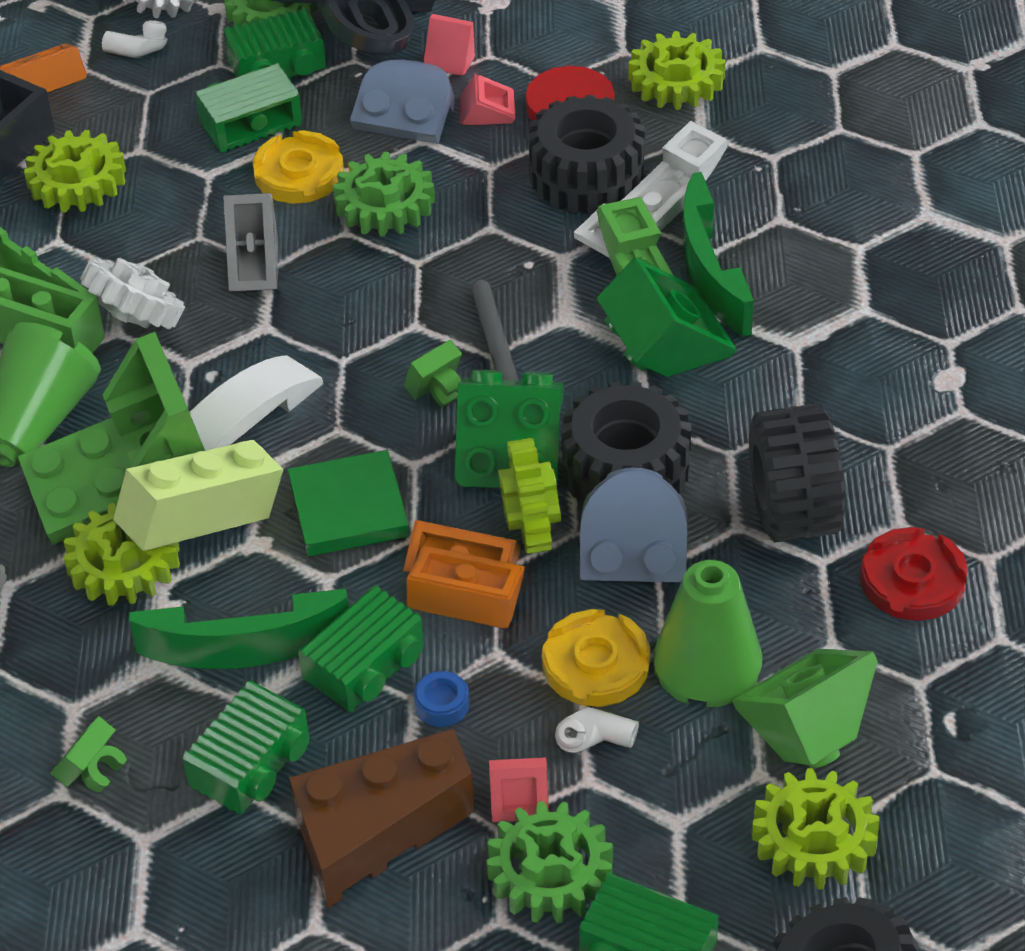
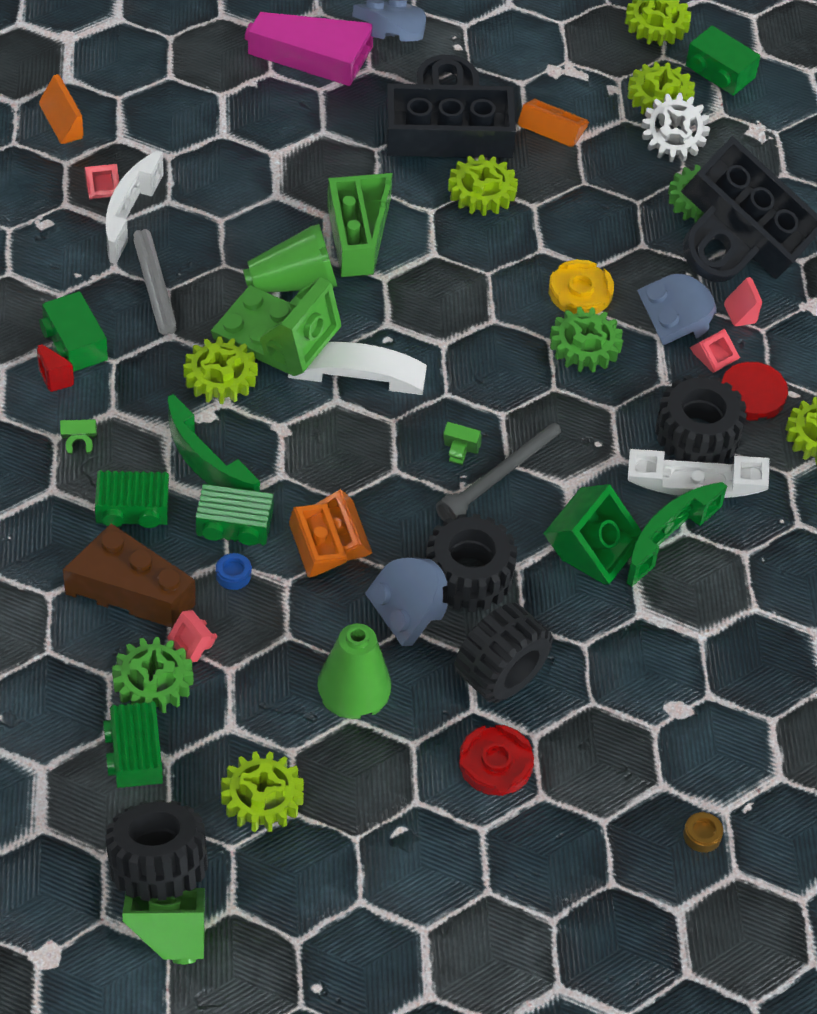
camera: 50 degrees right, 5 degrees up
white gear [80,257,185,329] -> none
white arm [102,20,168,58] -> none
yellowish green brick [113,440,283,551] -> none
green brick [195,63,302,153] -> none
light grey slope [223,193,278,291] -> none
green brick [224,7,326,78] -> none
green tile [288,450,410,557] -> none
green bracket [455,370,564,488] -> none
lime gear [498,438,561,554] -> none
yellow tile [542,609,650,707] -> none
white arm [555,707,639,753] -> none
bright green slope [597,197,673,275] -> none
bright green slope [731,648,878,768] -> none

